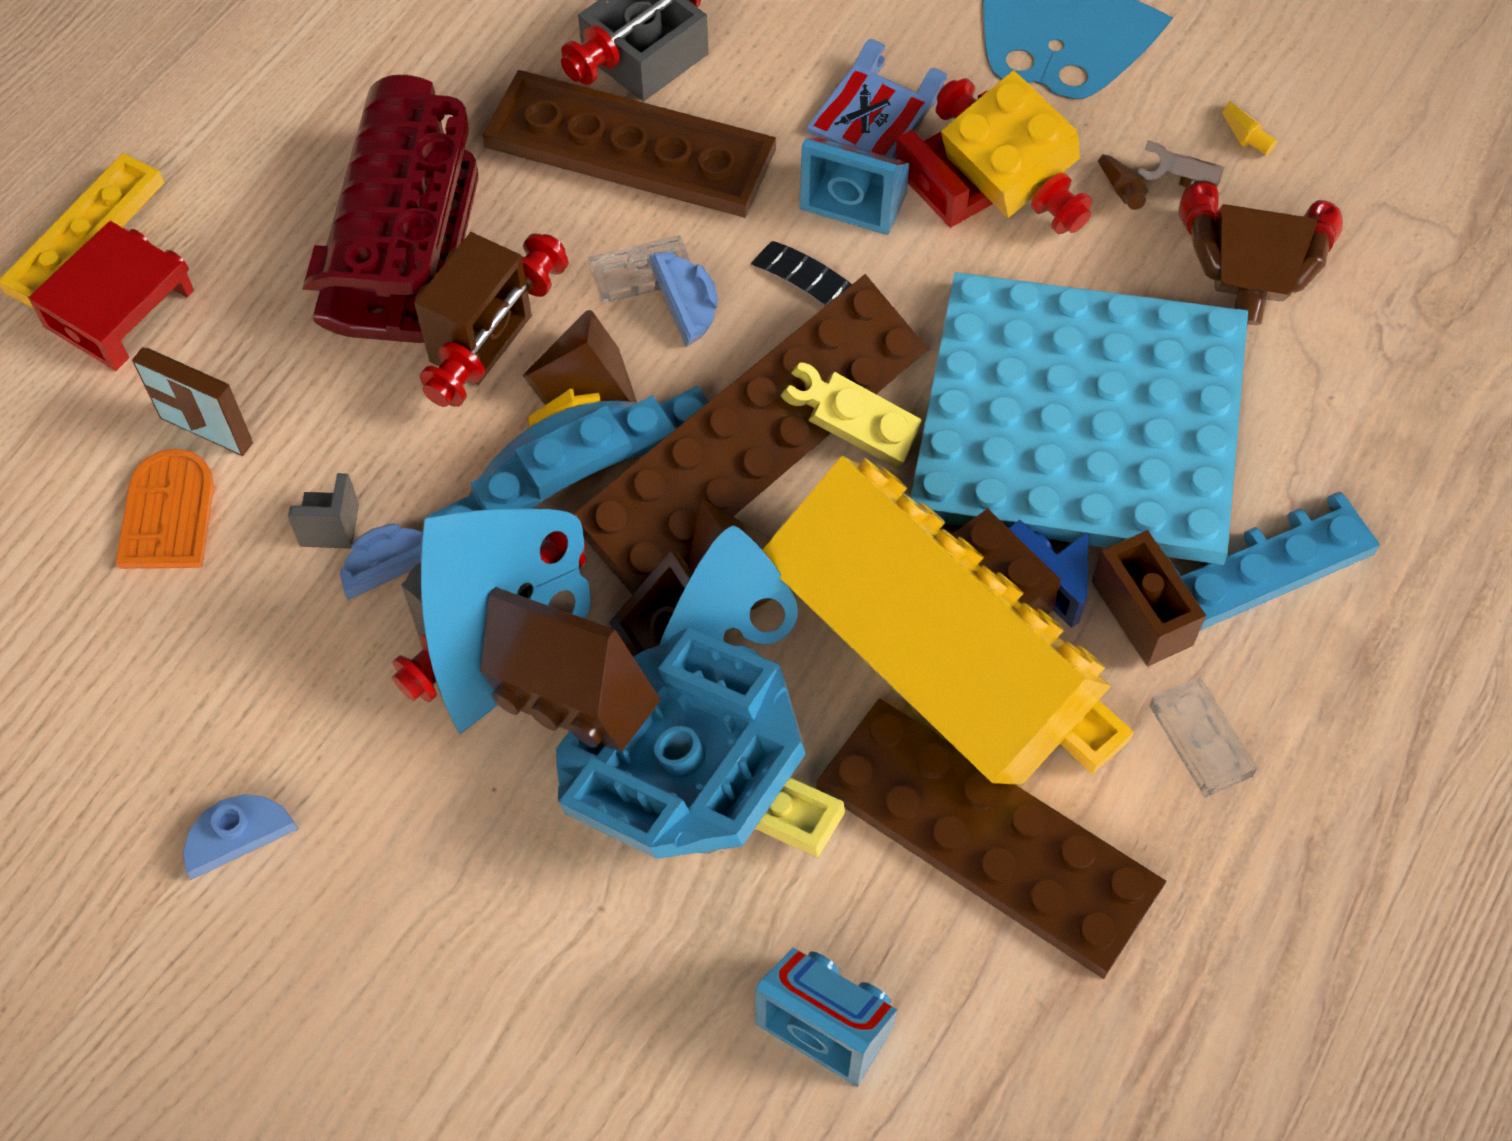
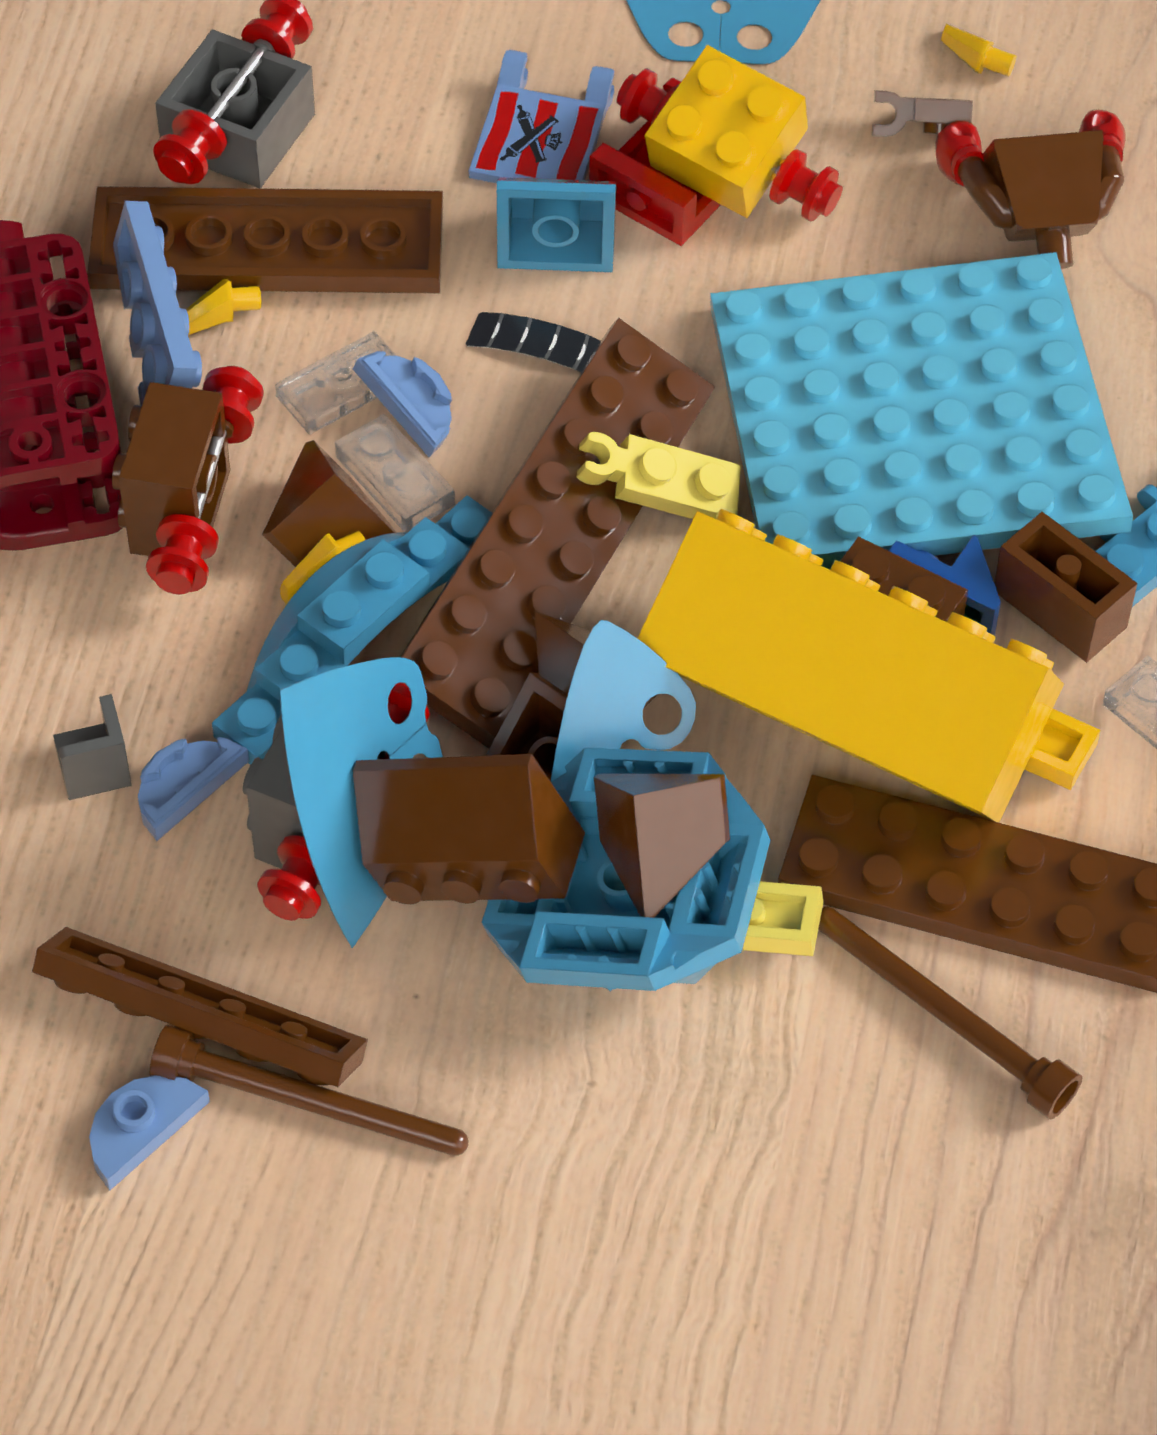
camera: 20 degrees left, 5 degrees down
dark azure slope [755,947,897,1087] -> none
reddish brown bar [1098,154,1148,210] -> none
none -> reddish brown plate [32,927,368,1087]
none -> medium blue wing [113,201,202,406]
none -> reddish brown piece [149,1025,469,1156]
none -> yellow bar [186,279,261,335]
none -> clear plate [335,414,455,532]
none -> slope [594,774,730,918]
none -> reddish brown piece [818,907,1083,1120]

